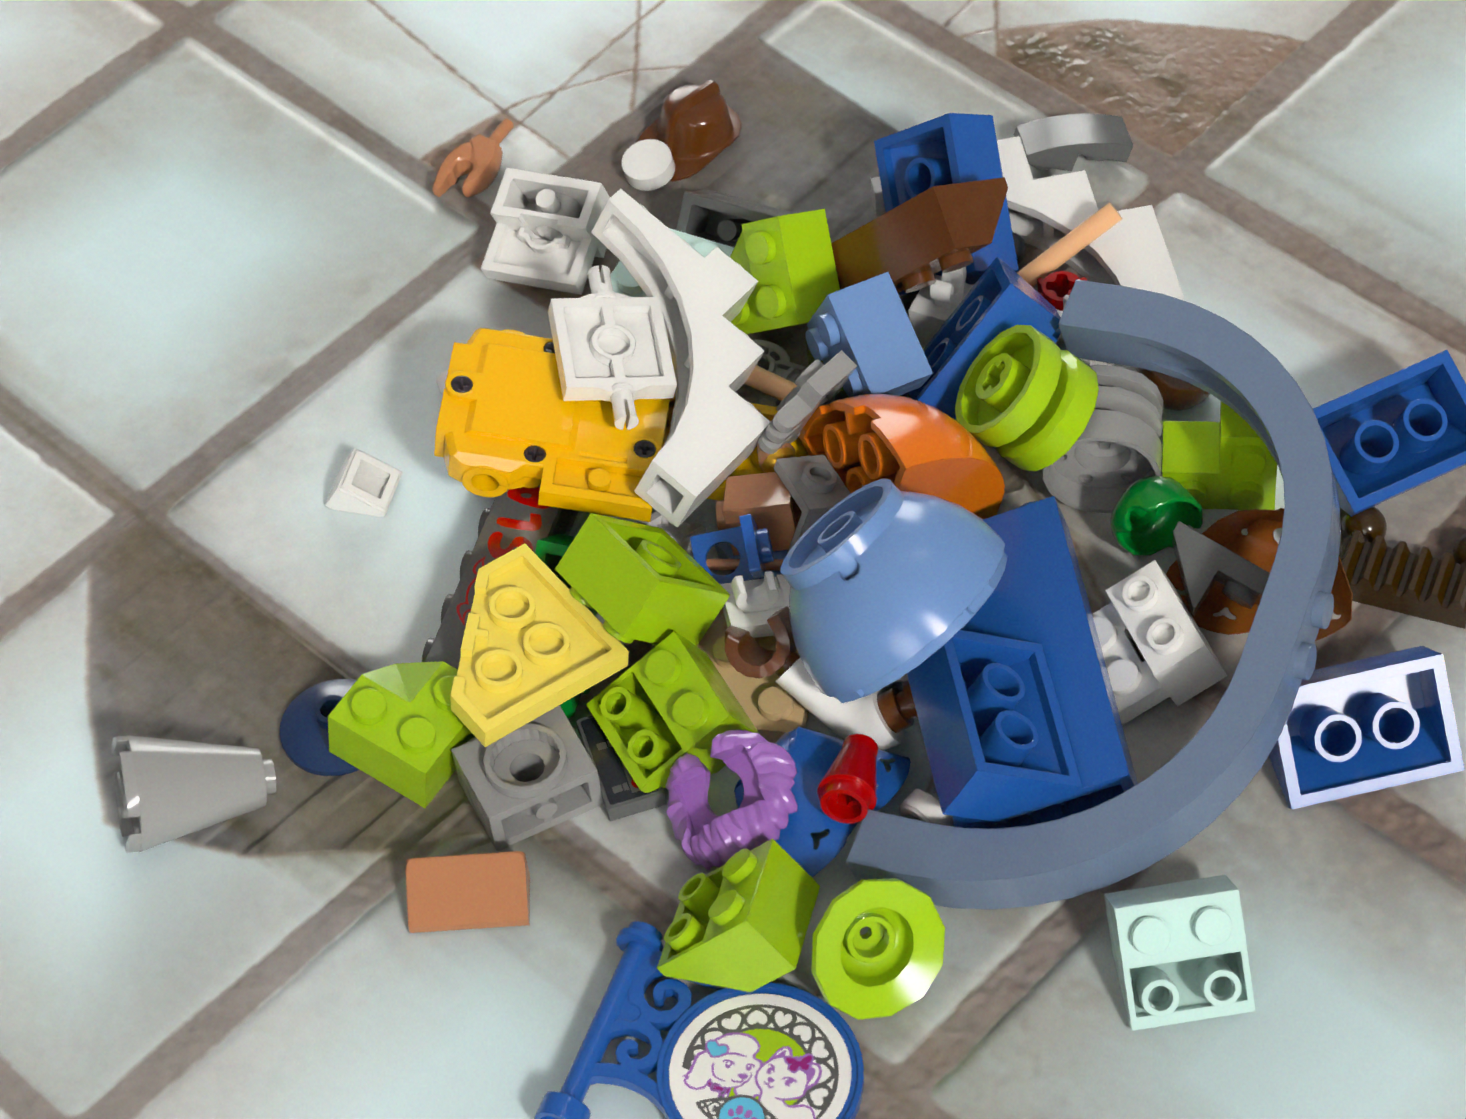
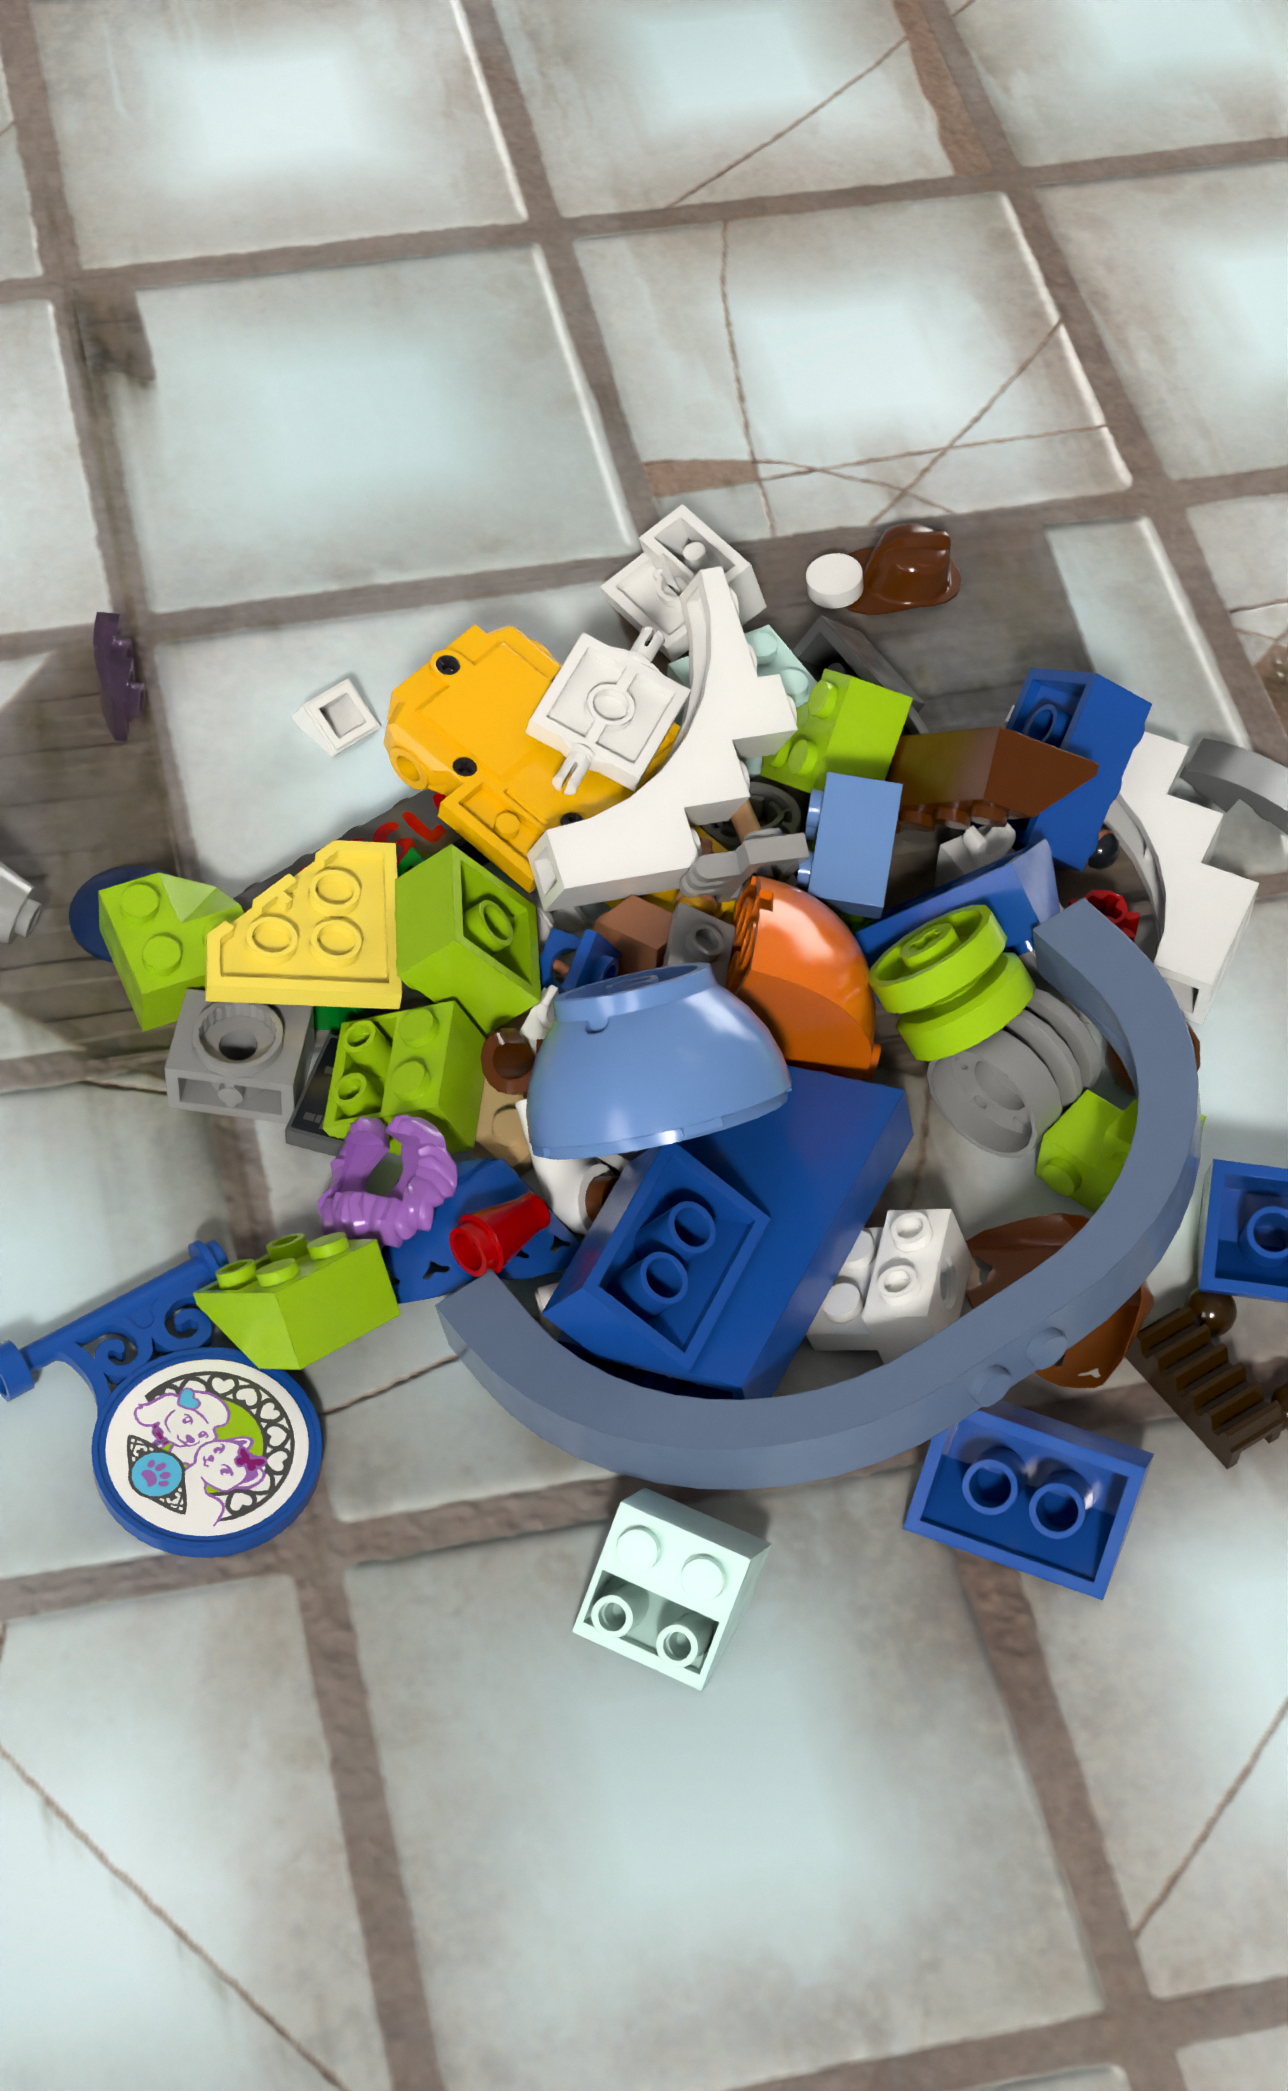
camera: 25 degrees right, 0 degrees up
nougat slope [406,851,530,933] -> none
nougat hand [432,119,514,197] -> none
lime hat [812,878,945,1020] -> none
light nougat bar [1017,202,1122,287] -> none
green hair [1110,476,1203,556] -> none
dark grey slope [1172,521,1270,618] -> none
none -> clear purple slope [93,612,145,742]

